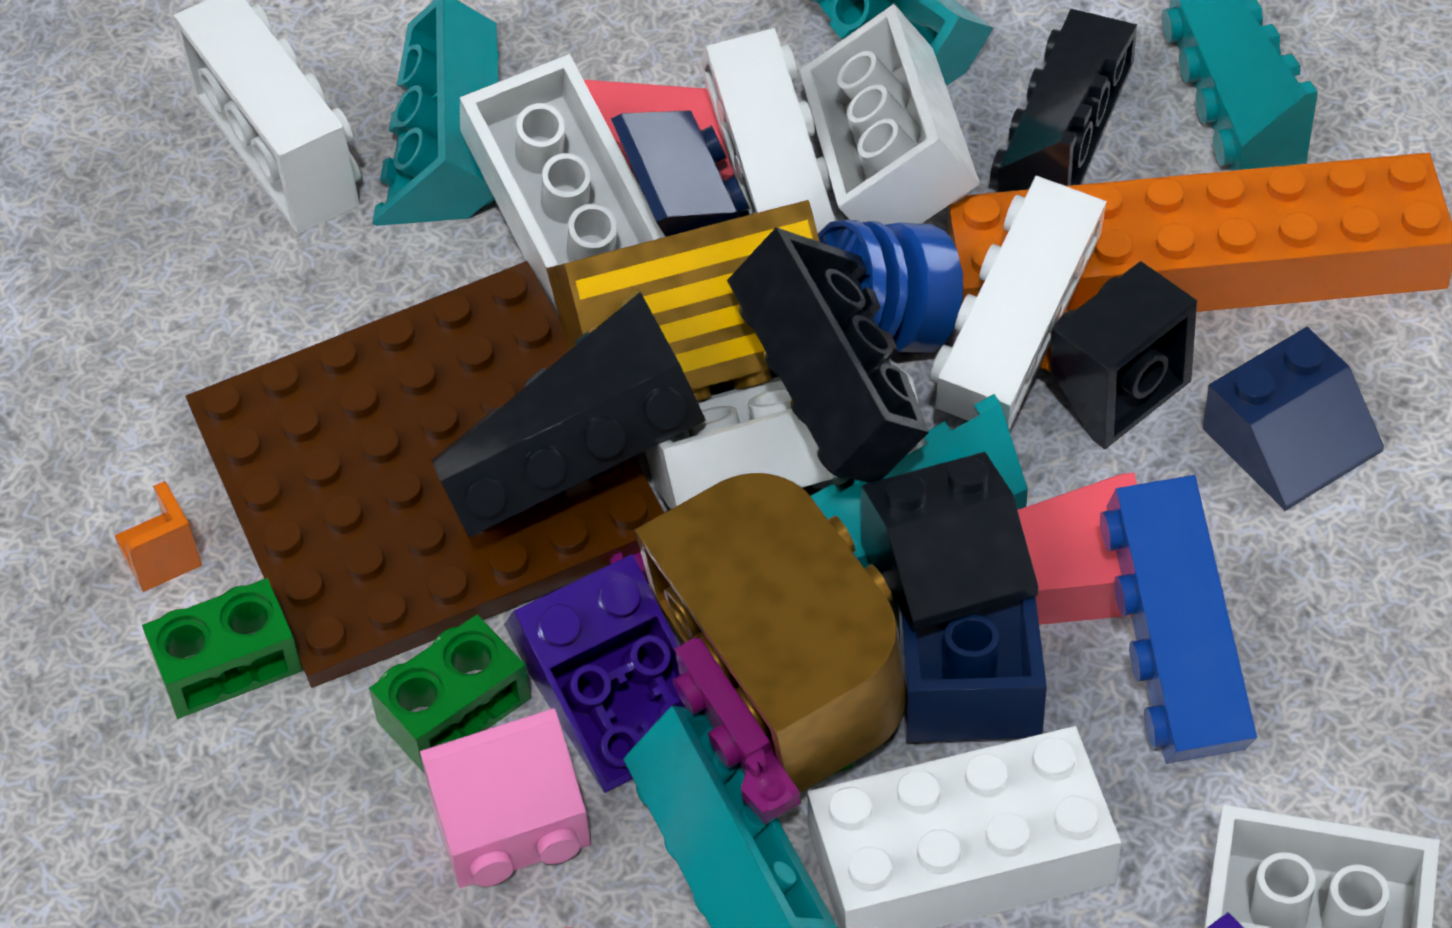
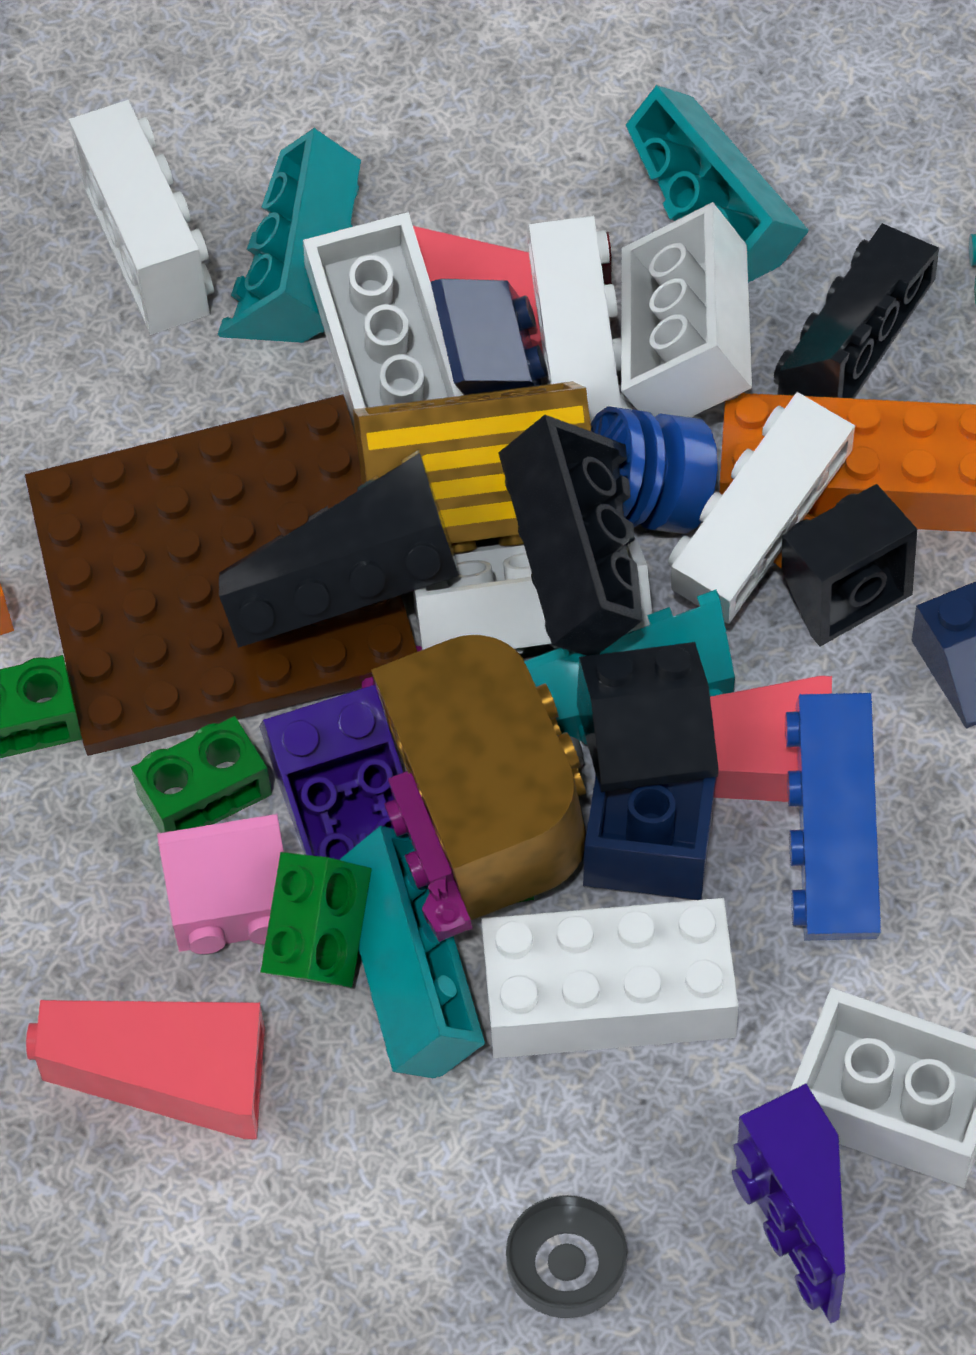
camera: 10 degrees right, 5 degrees up
none -> green brick [260,852,372,988]

